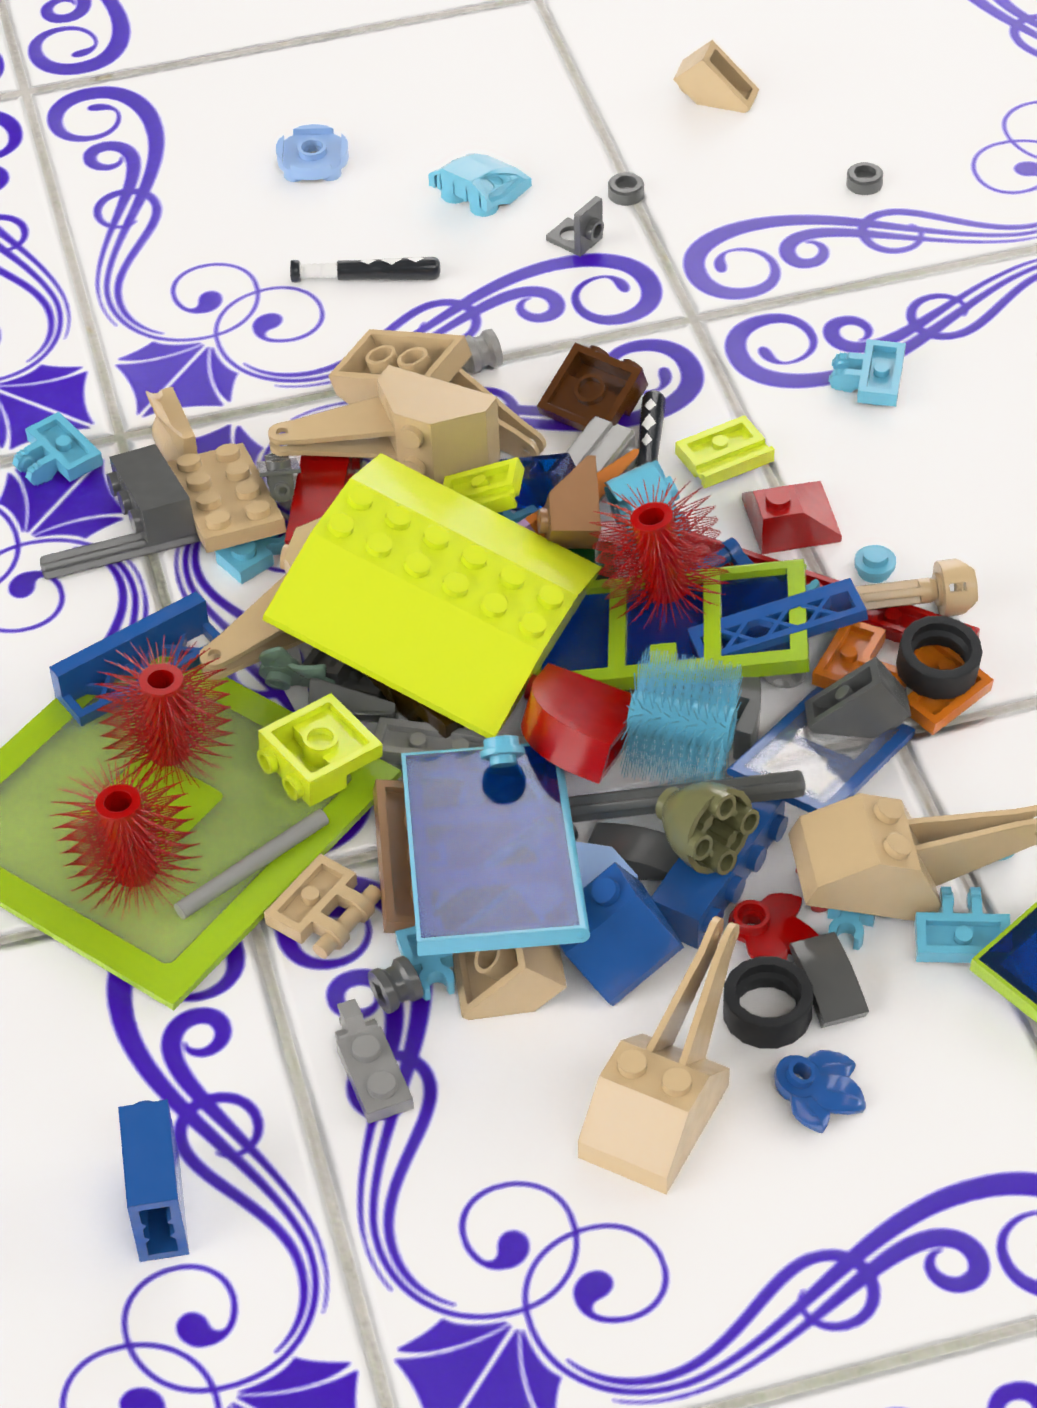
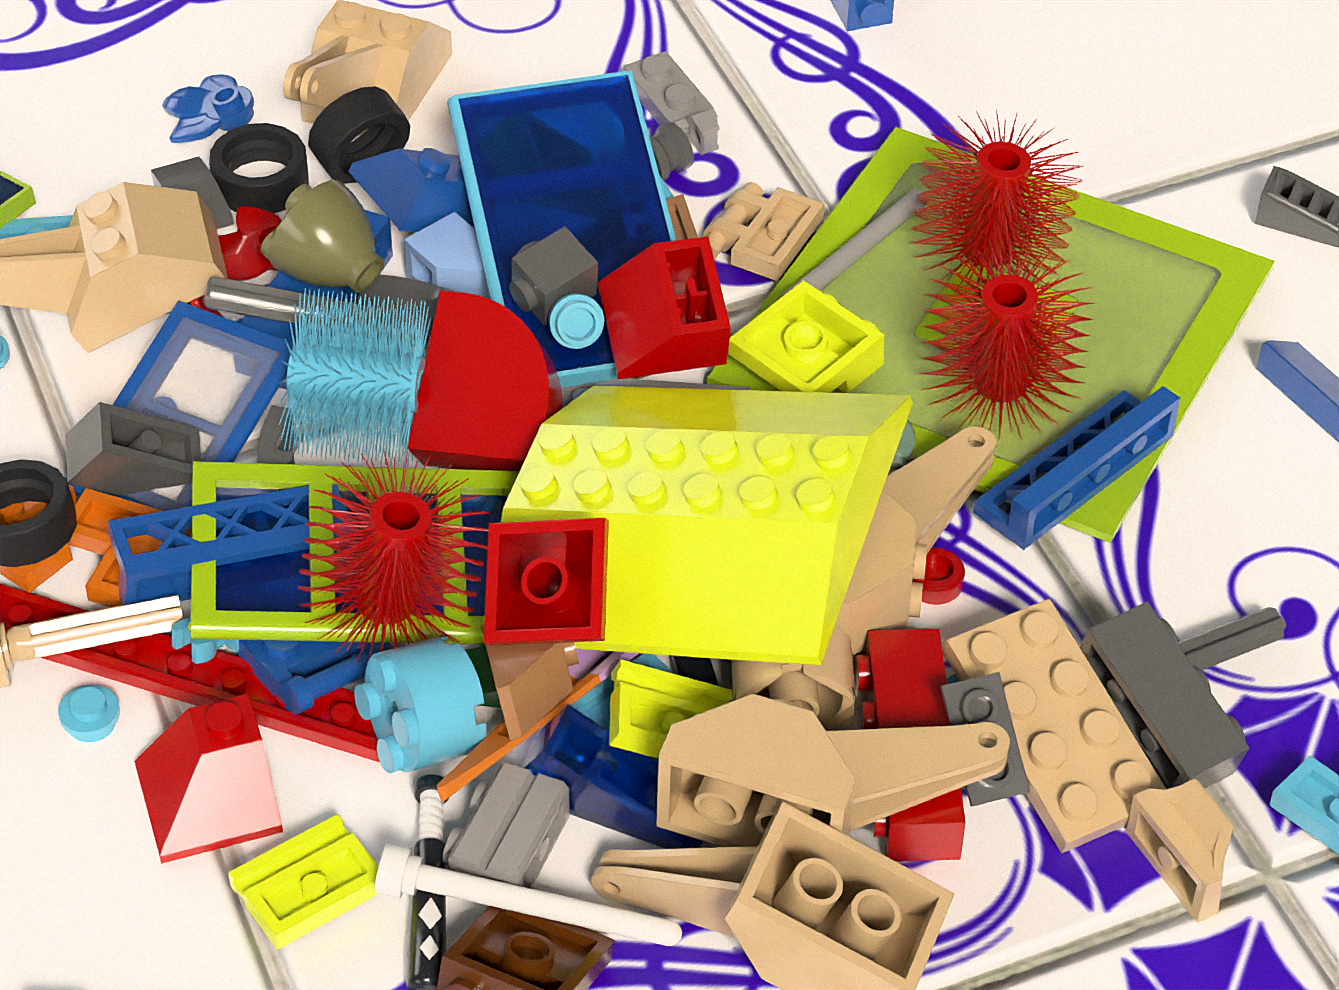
camera: 170 degrees right, 0 degrees up
none -> black tyre [308,86,411,184]
none -> white piece [375,843,682,946]
none -> red slope [484,518,609,645]
none -> dark grey brick [509,226,598,326]
none -> red slope [598,236,731,379]

